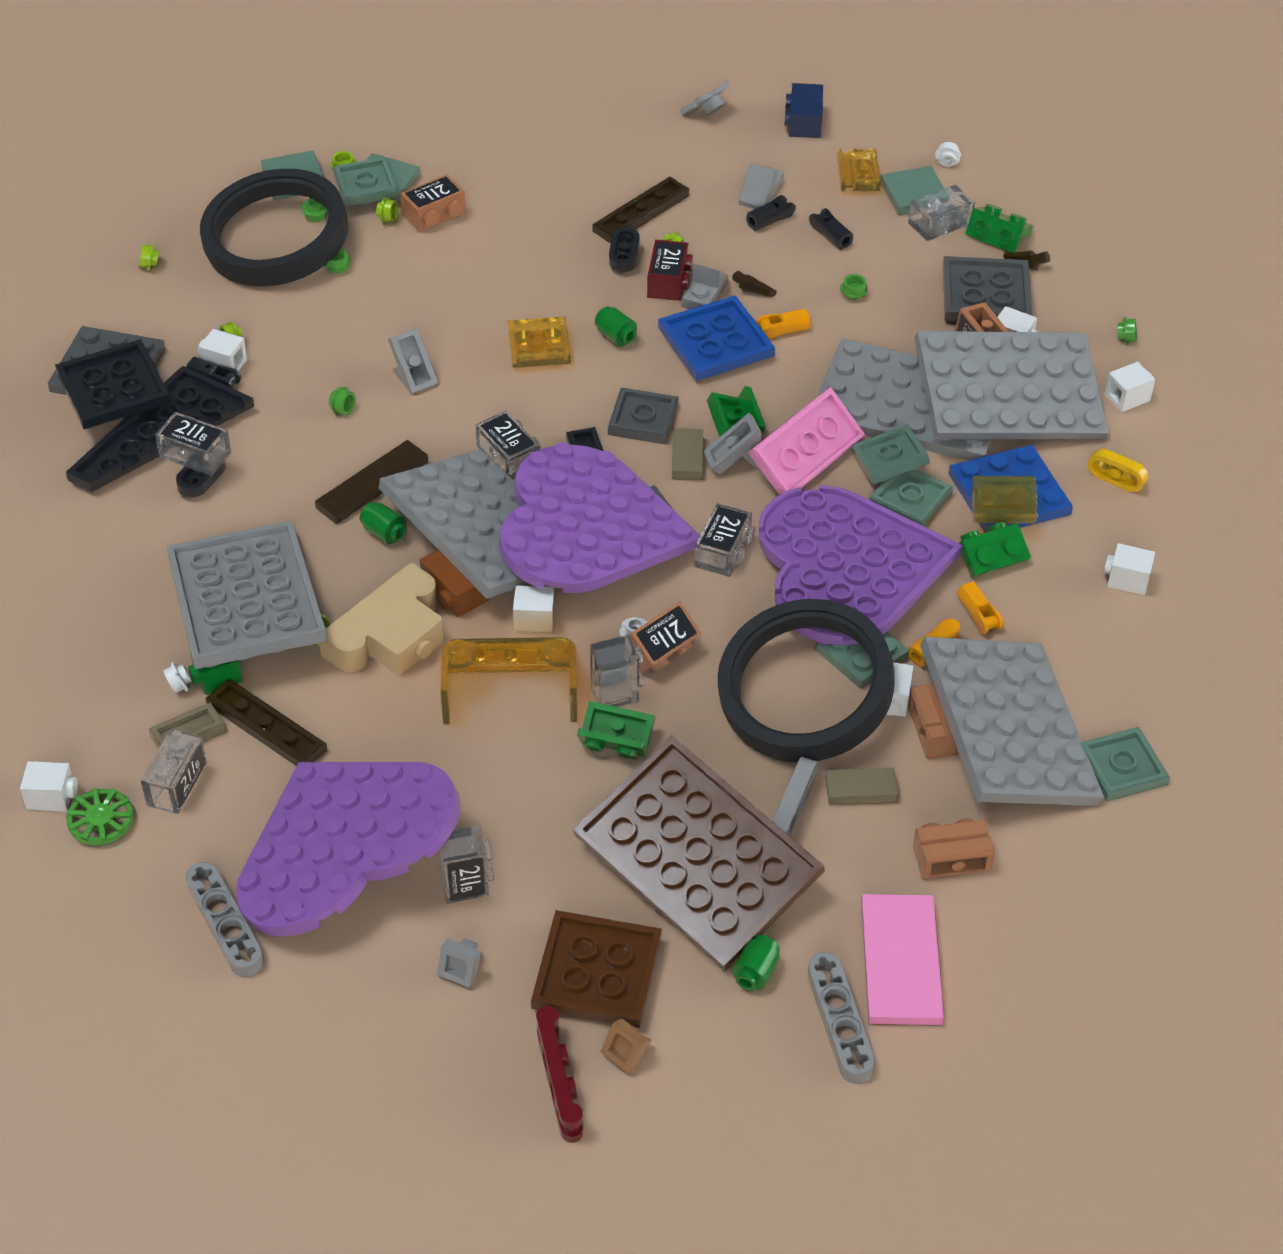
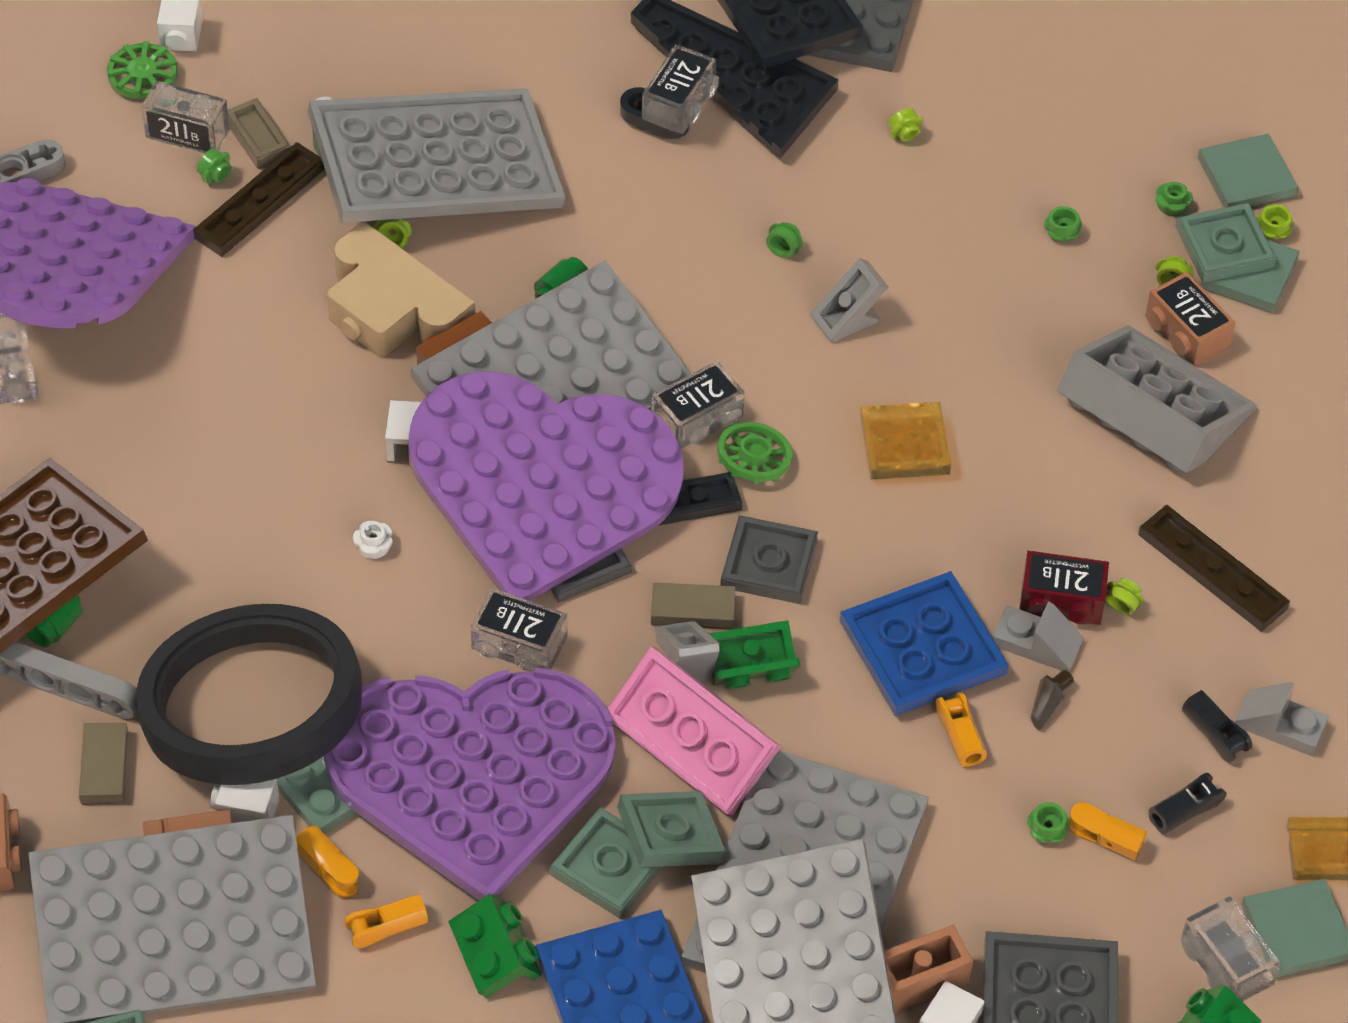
camera: 90 degrees right, 5 degrees up
lime plate [139,243,159,271] -> none
black bar [186,356,242,388] -> none
white brick [198,329,247,371] -> none
black tyre [200,169,348,286] -> none
dark brown tile [315,440,428,524] -> none
clear yellow windscreen [440,637,577,725] -> none
green bracket [577,701,656,759] -> none
clear brick [590,634,643,707] -> none
green brick [595,306,637,346] -> none
black plate [609,227,640,273] -> none
brick [624,601,702,674] -> none
clear yellow plate [972,476,1038,523] -> none
none -> bright green plate [197,148,232,184]
none -> bright green wheel [717,422,792,484]
none -> light grey slope [1057,325,1257,473]
none -> light orange bar [1069,802,1148,861]

